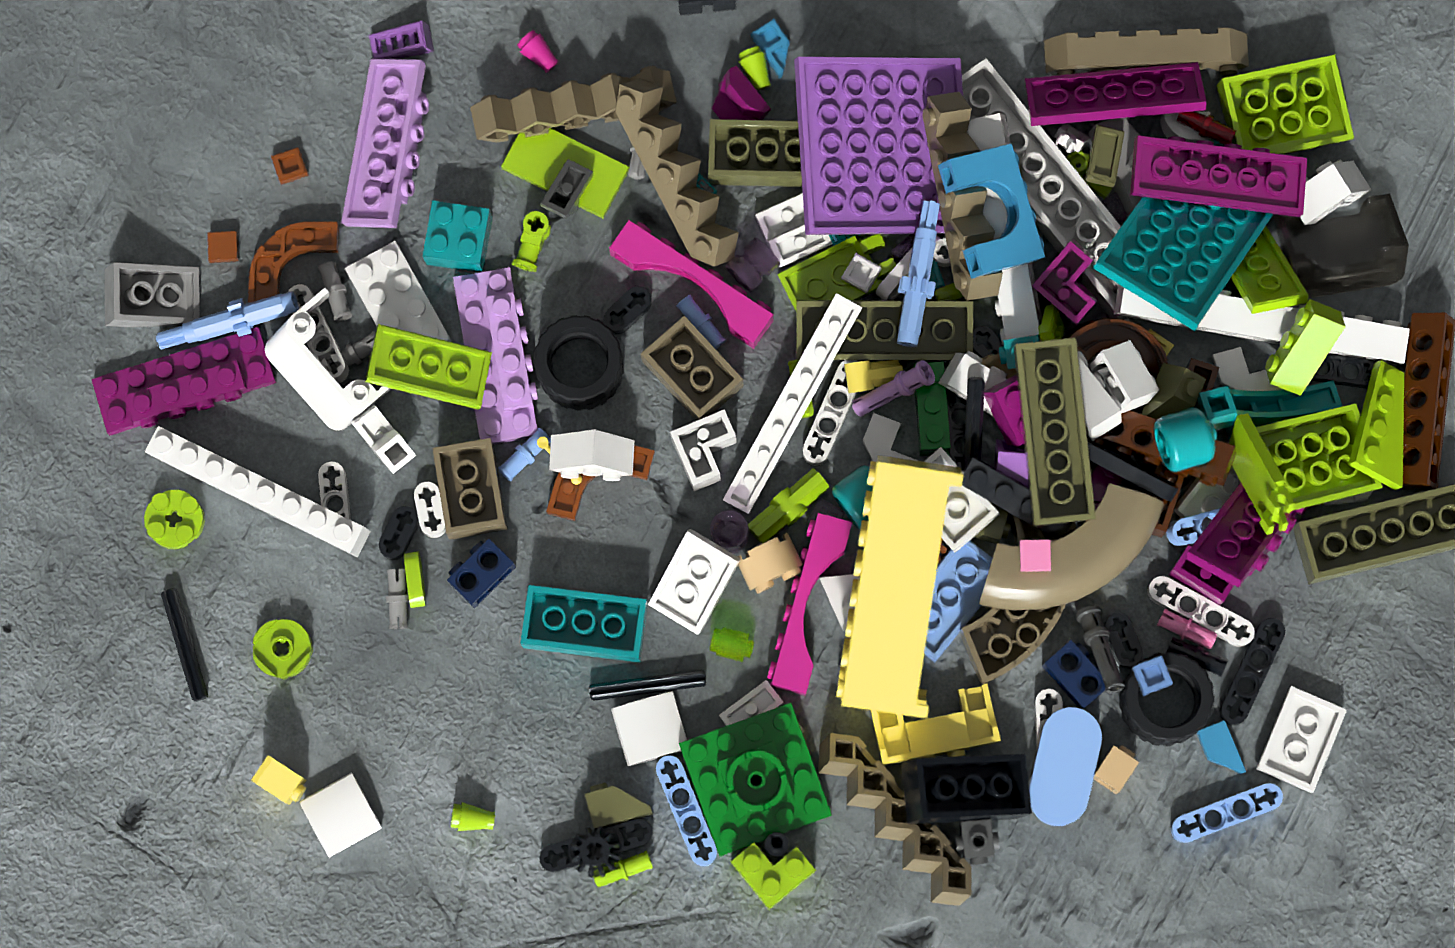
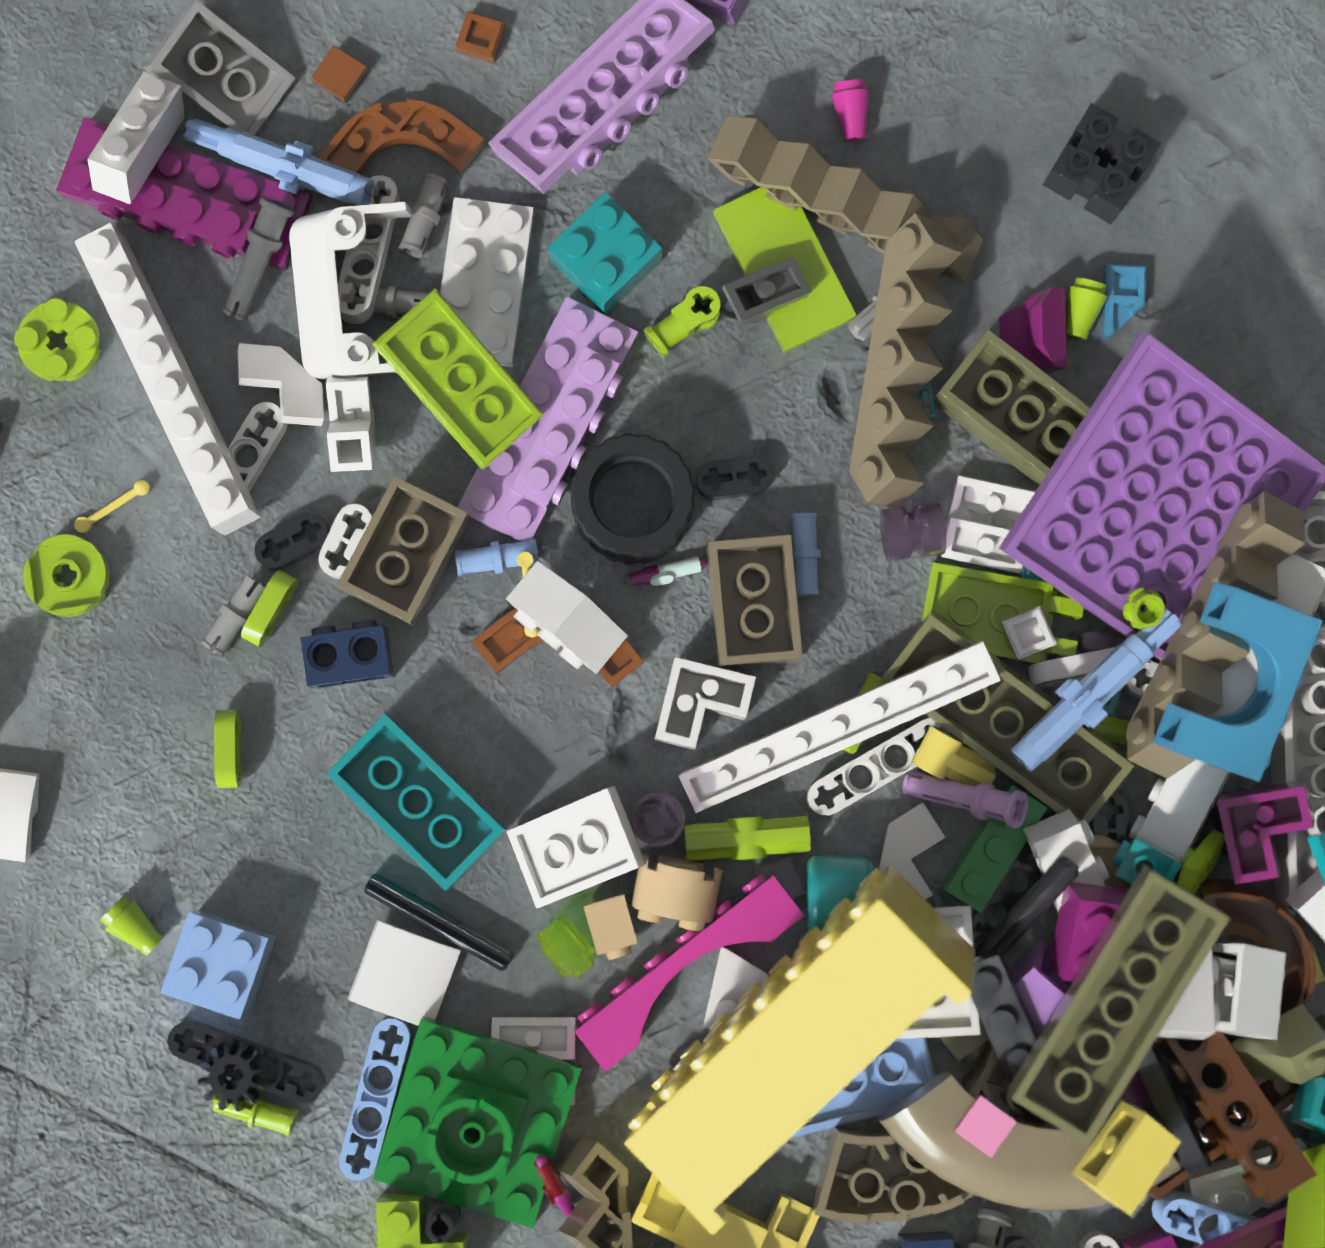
camera: 25 degrees right, 5 degrees up
olive slope [585,783,653,831] -> none
dark pink arch [609,220,773,349] -> none
teal head [1154,408,1217,472] -> none
none -> light yellow hinge [74,480,150,534]
none -> white brick [88,71,185,204]
none -> light blue brick [160,910,277,1020]
none -> lime beam [214,710,242,789]
none -> dark grey pin [222,196,295,321]
none -> white tile [237,343,324,426]
none -> dark red piece [534,1154,575,1216]
none -> tan brick [583,893,638,960]
none -> light aqua piece [628,556,707,587]
none -> light yellow brick [1072,1101,1181,1216]
none -> lime plate [1123,588,1165,629]

